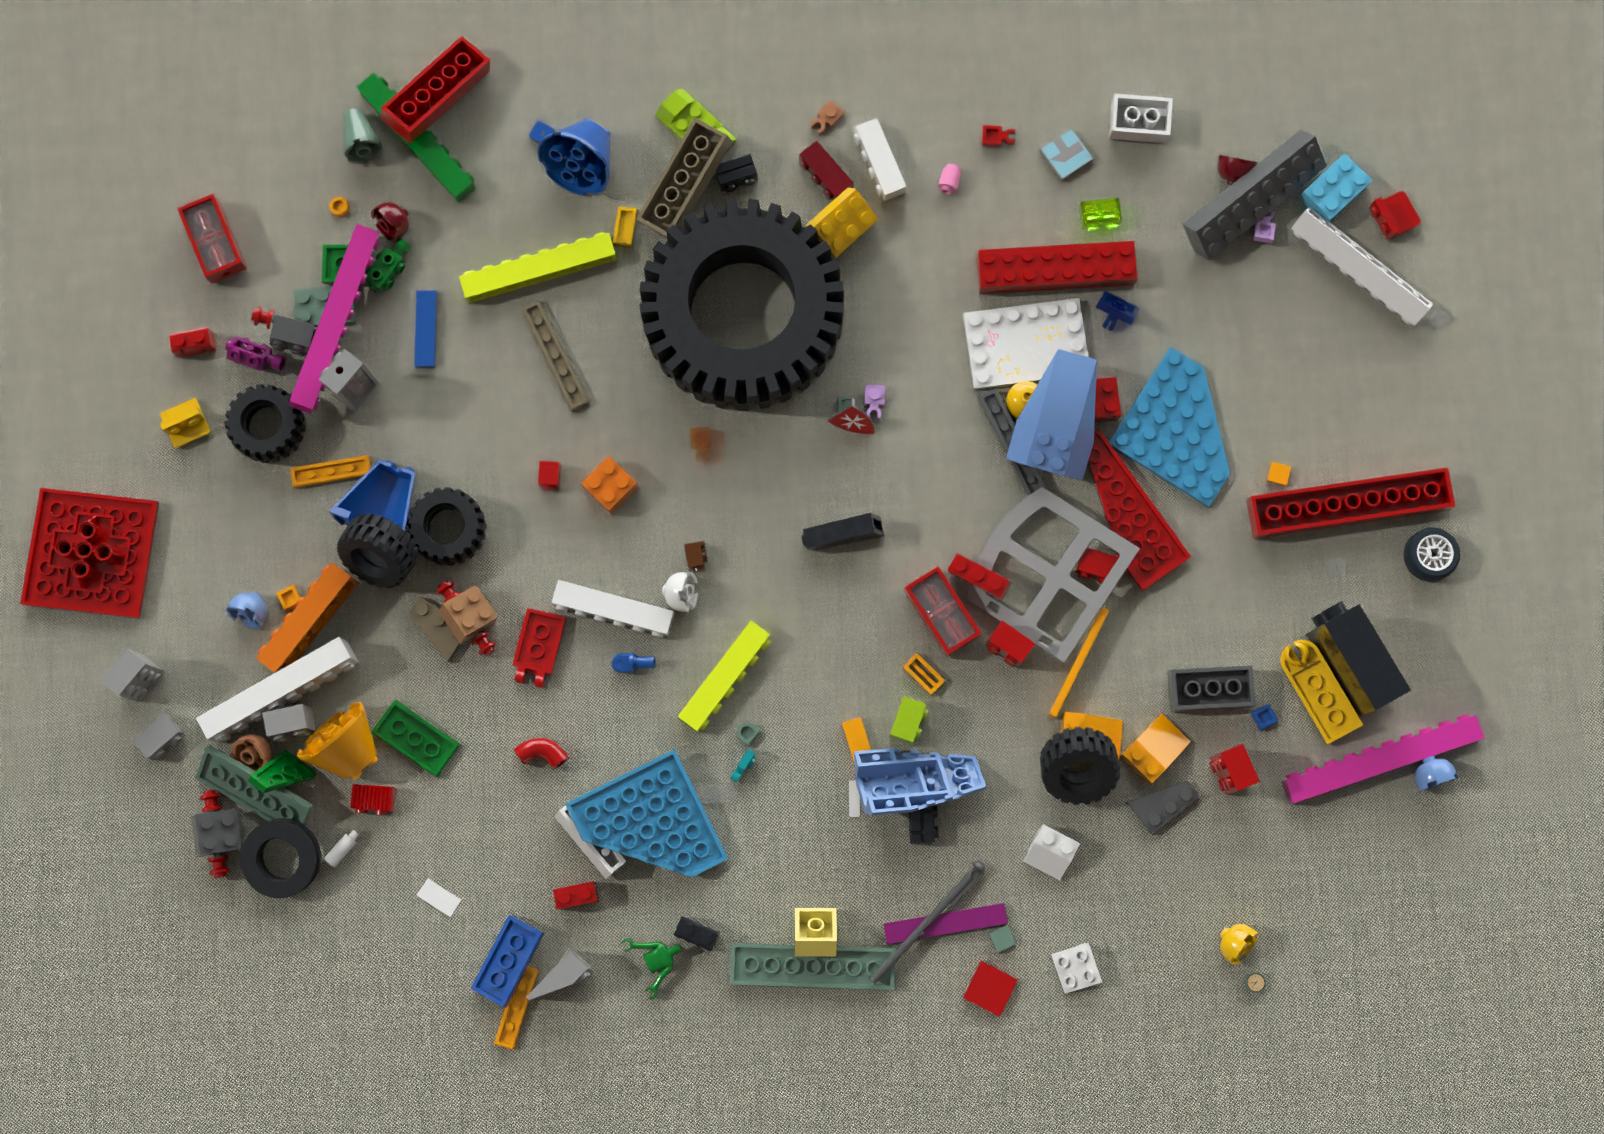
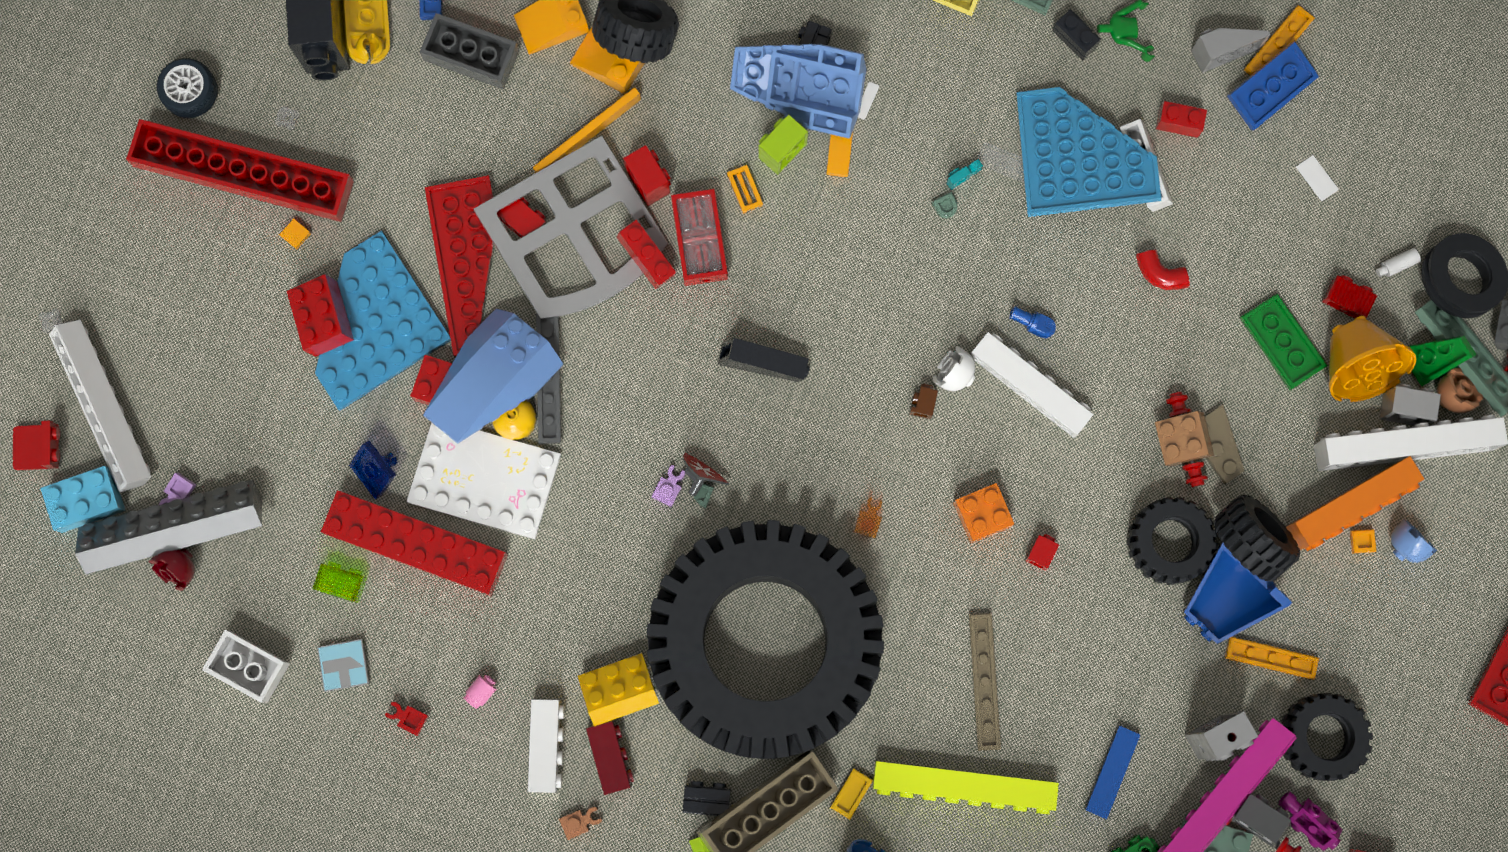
camera: 160 degrees left, 0 degrees up
yellow bracket [160,398,211,448] -> none
red tile [512,608,567,688] -> none
neon yellow brick [678,621,771,732] -> none
none -> red brick [286,274,354,357]

